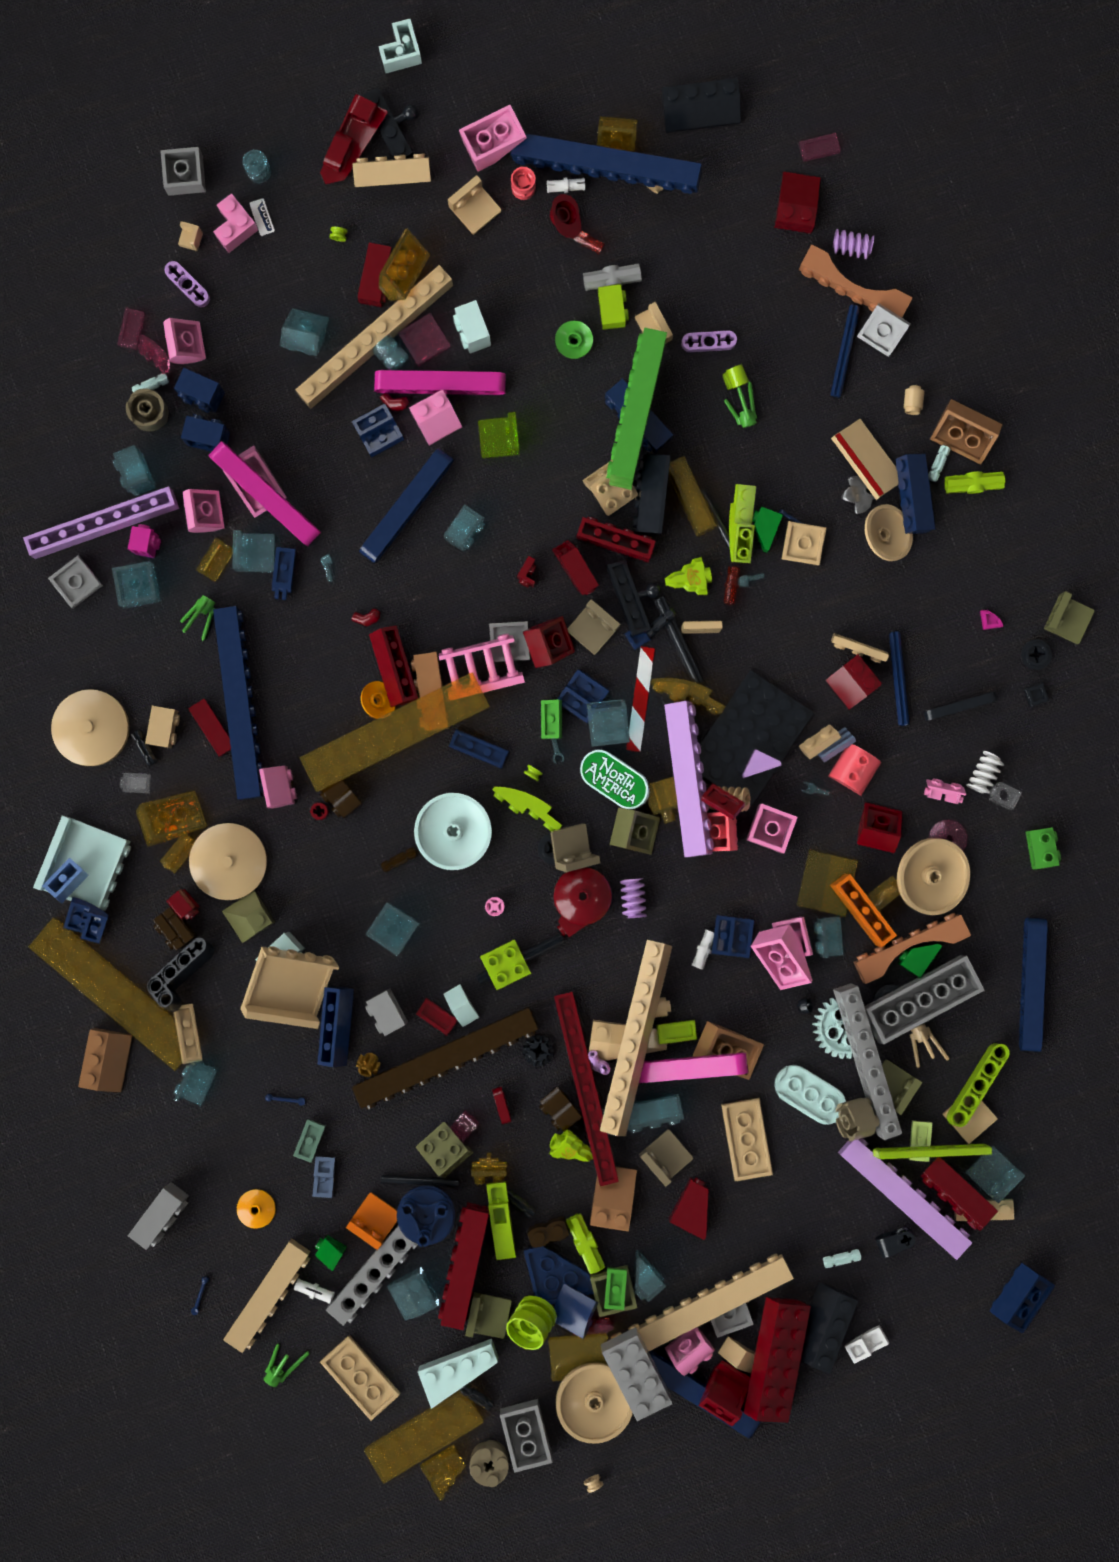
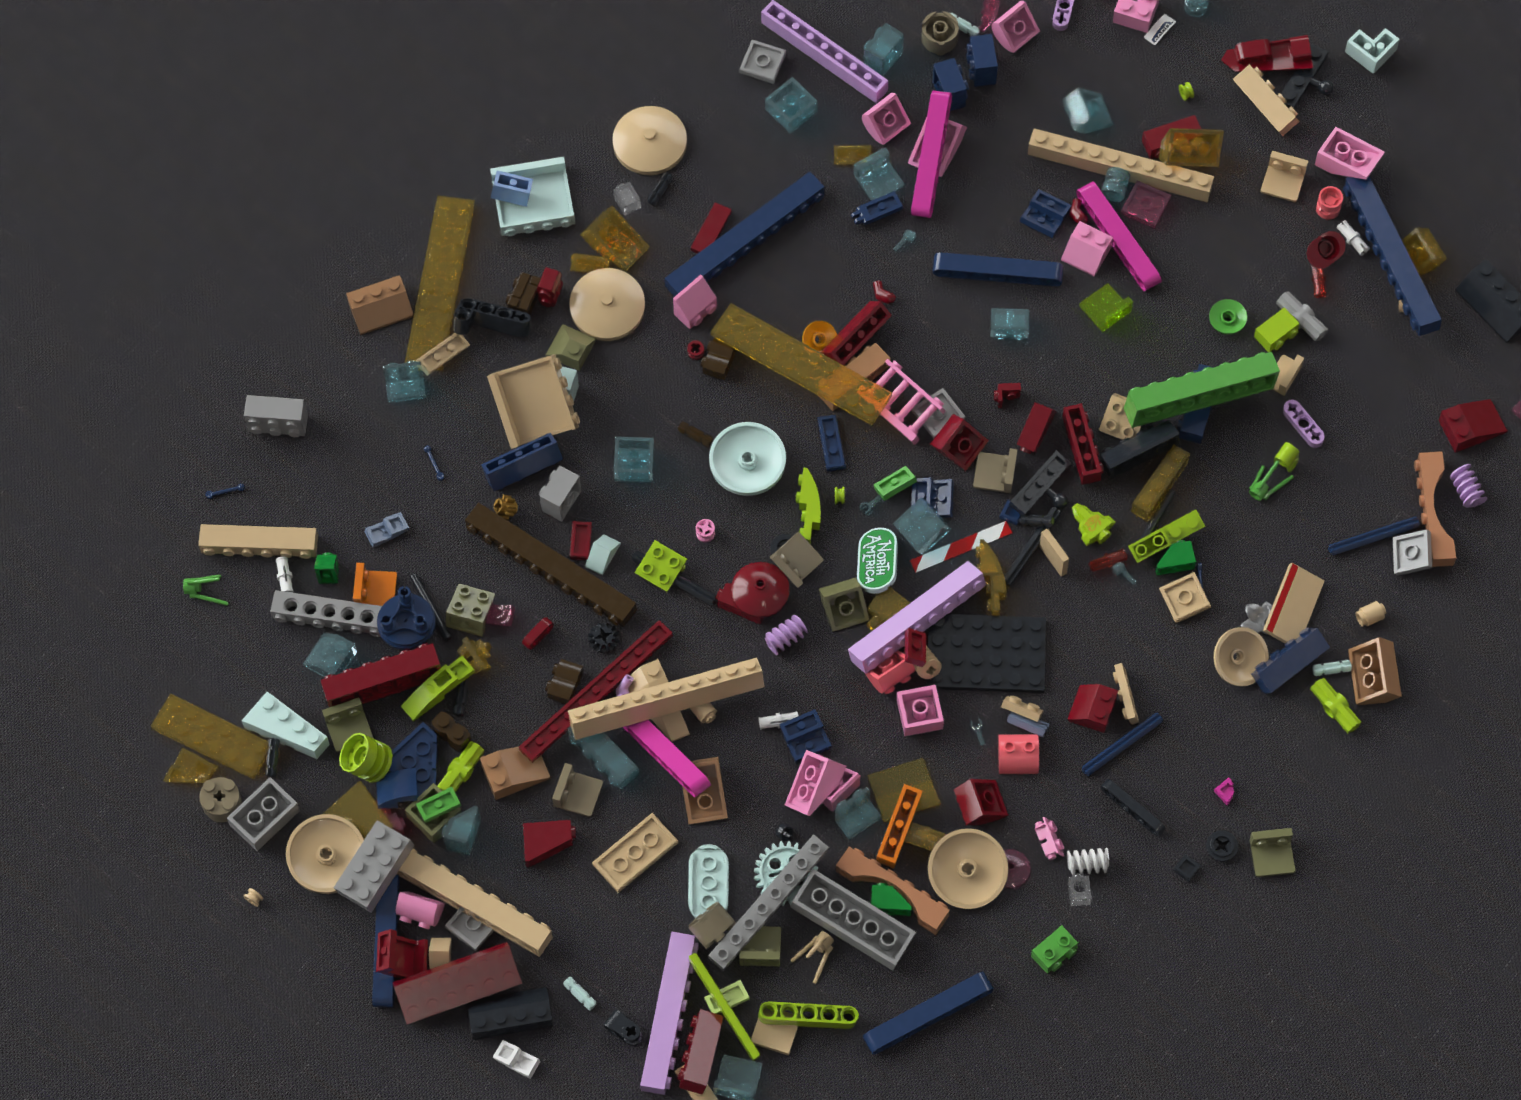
camera: 60 degrees right, 20 degrees down
dark blue slope [63,897,108,943] -> none
dark pink brick [128,524,161,558] -> none
tan brick [145,706,180,749] -> none
bright green plant [180,595,215,641] -> none
light orange dish [237,1189,276,1228] -> none
sand green plate [293,1119,326,1163] -> none
tan tile [320,1335,401,1421] -> none
light aqua brick [453,300,491,354] -> none
lime rock [550,1130,593,1162] -> none
lime tile [656,1020,697,1044] -> none
lavender slope [742,749,781,778] -> none

